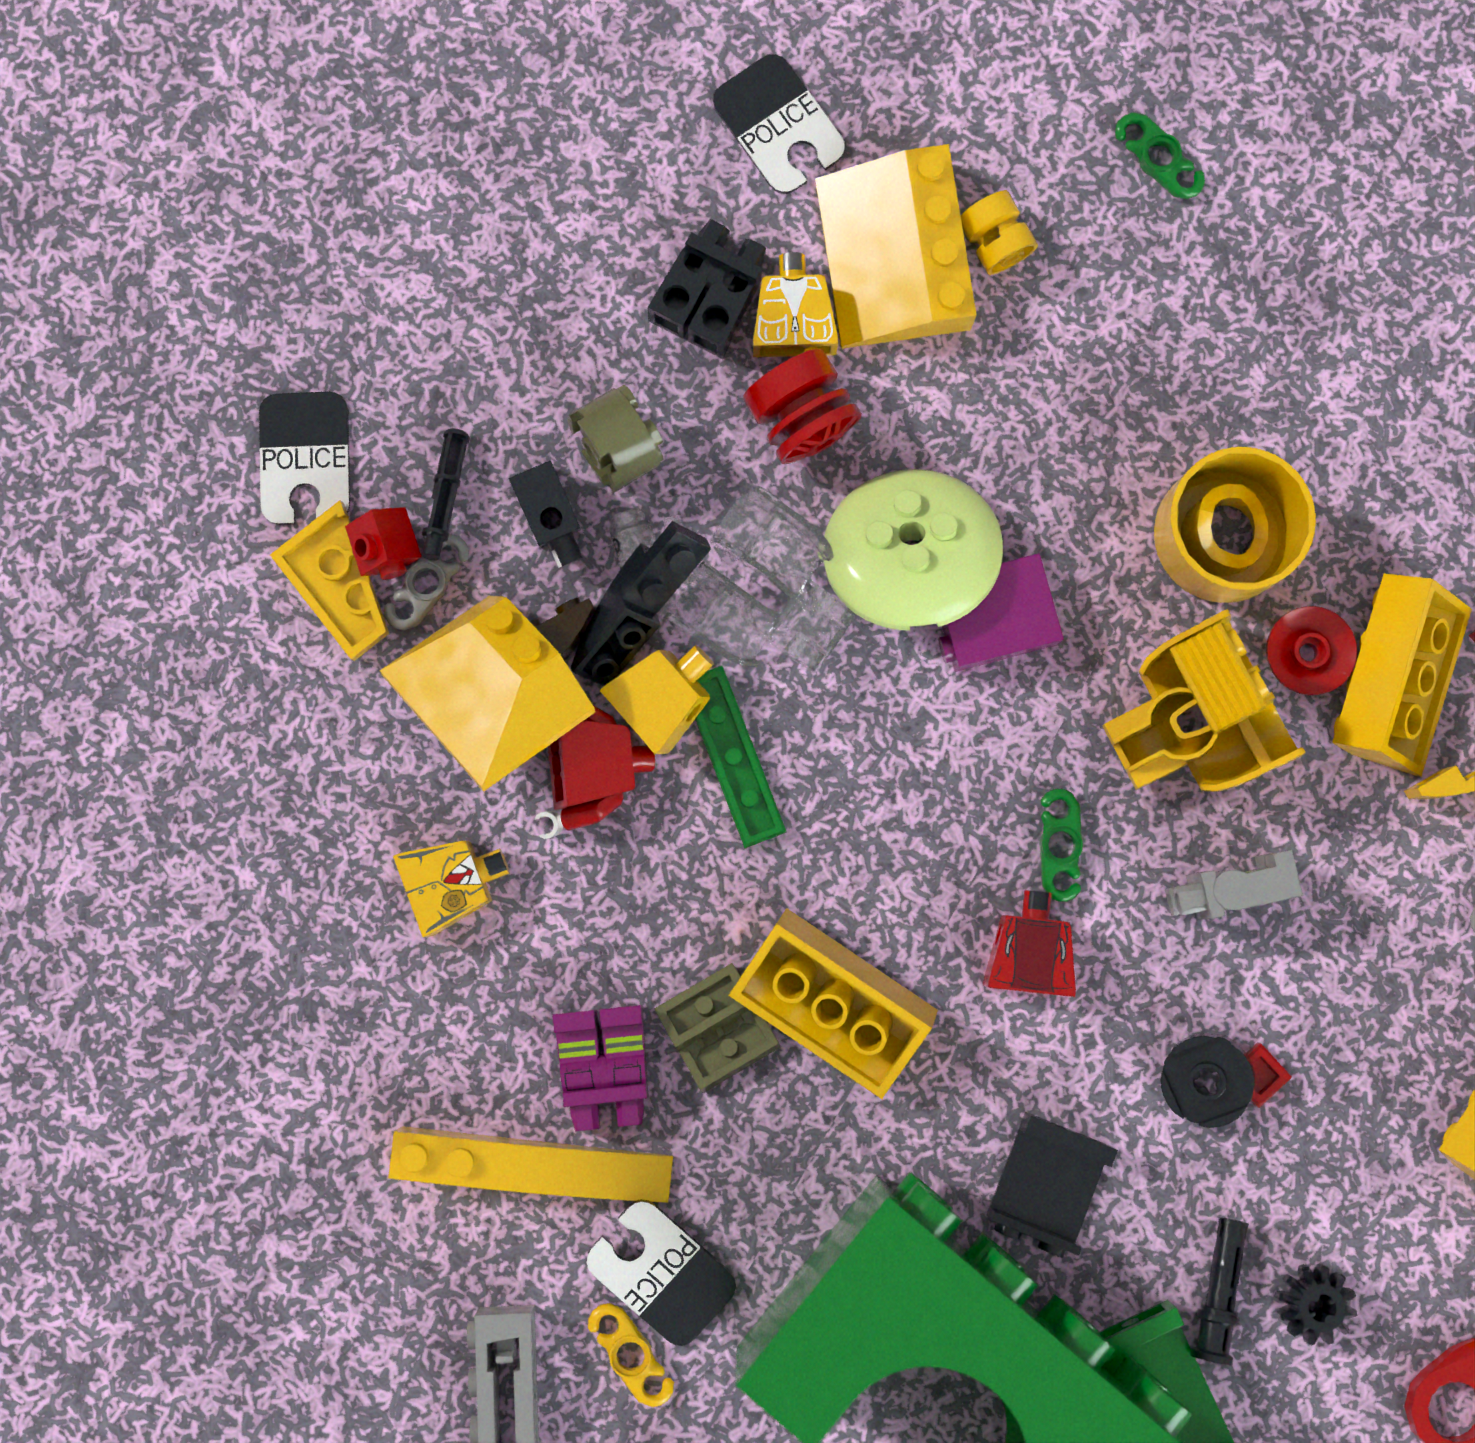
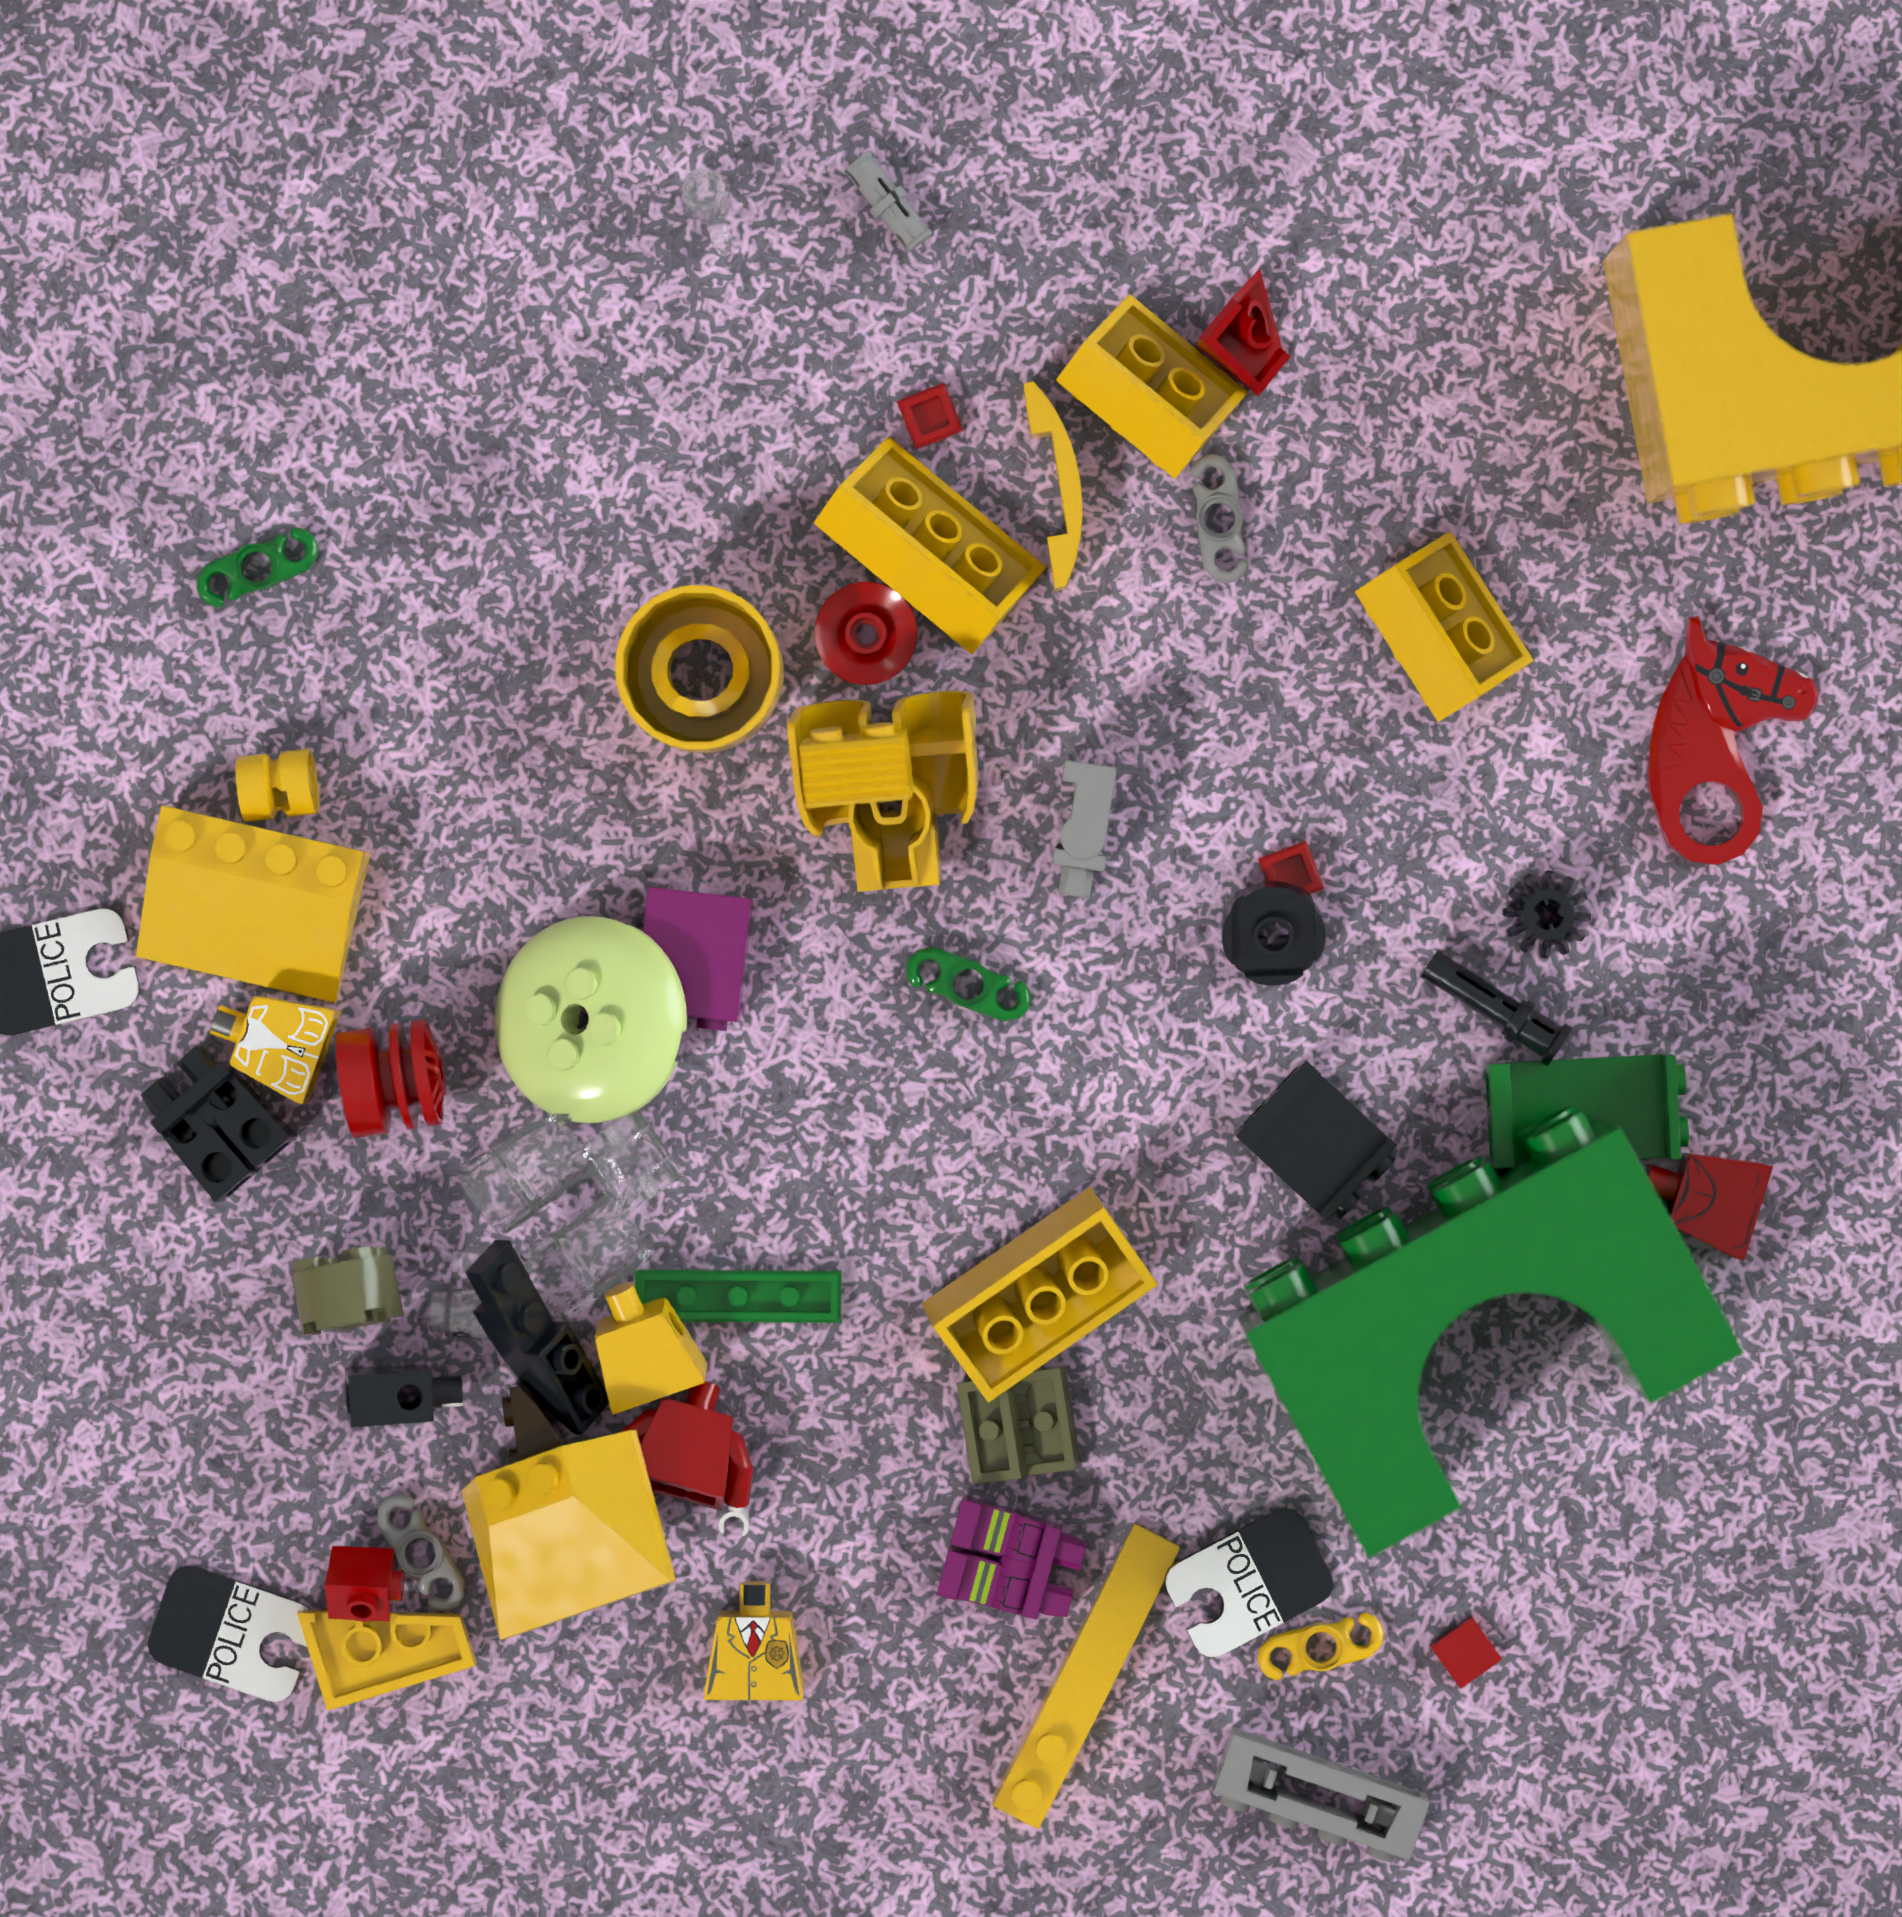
camera: 65 degrees left, 5 degrees up
black piece [422,428,470,561] -> none
torso [983,890,1076,997] -> none

